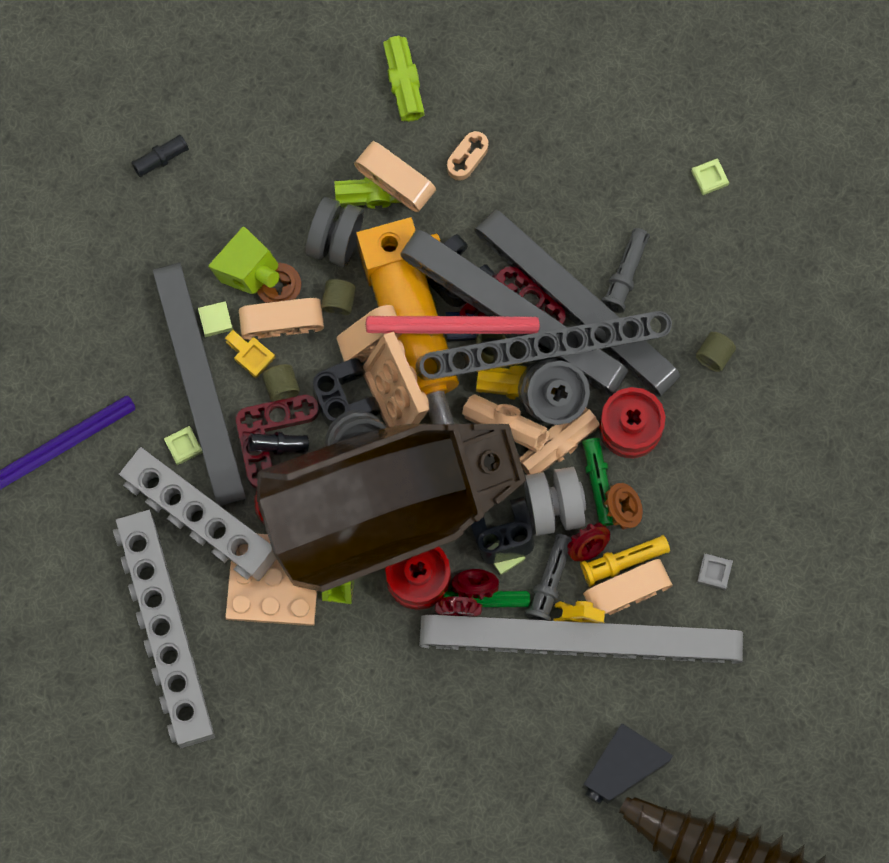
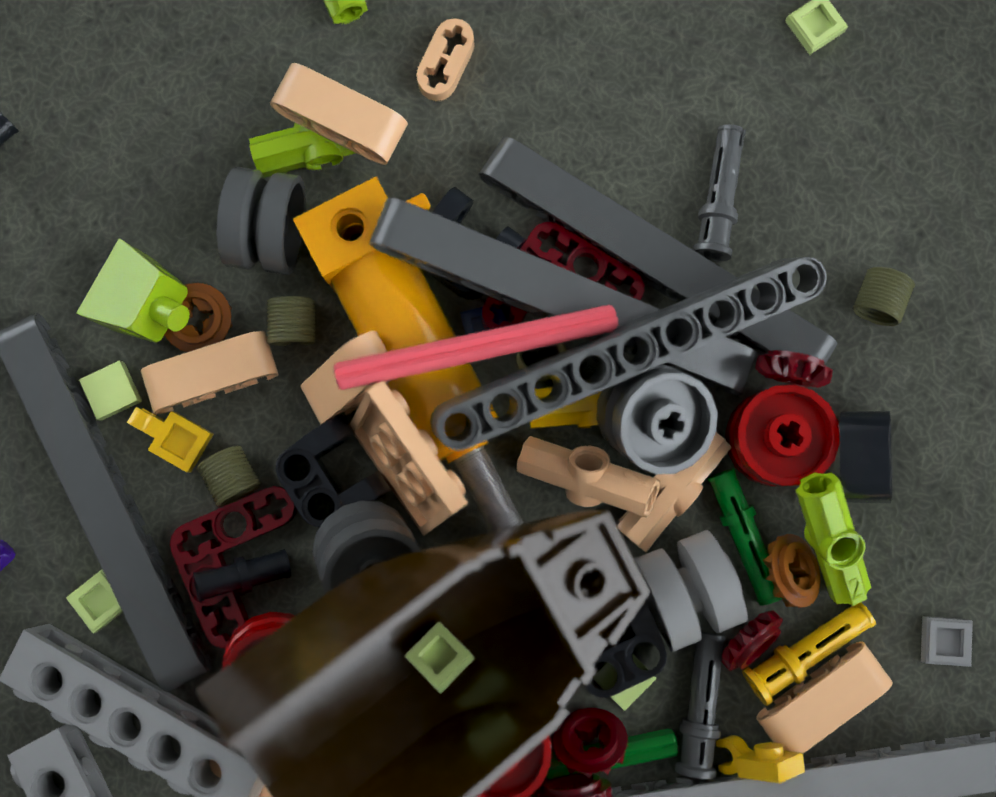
camera: 10 degrees left, 10 degrees up
none -> yellowish green plate [405,621,475,694]
none -> dark red gear [755,350,833,388]
none -> lime piece [796,472,872,606]
none -> black piece [840,411,892,503]

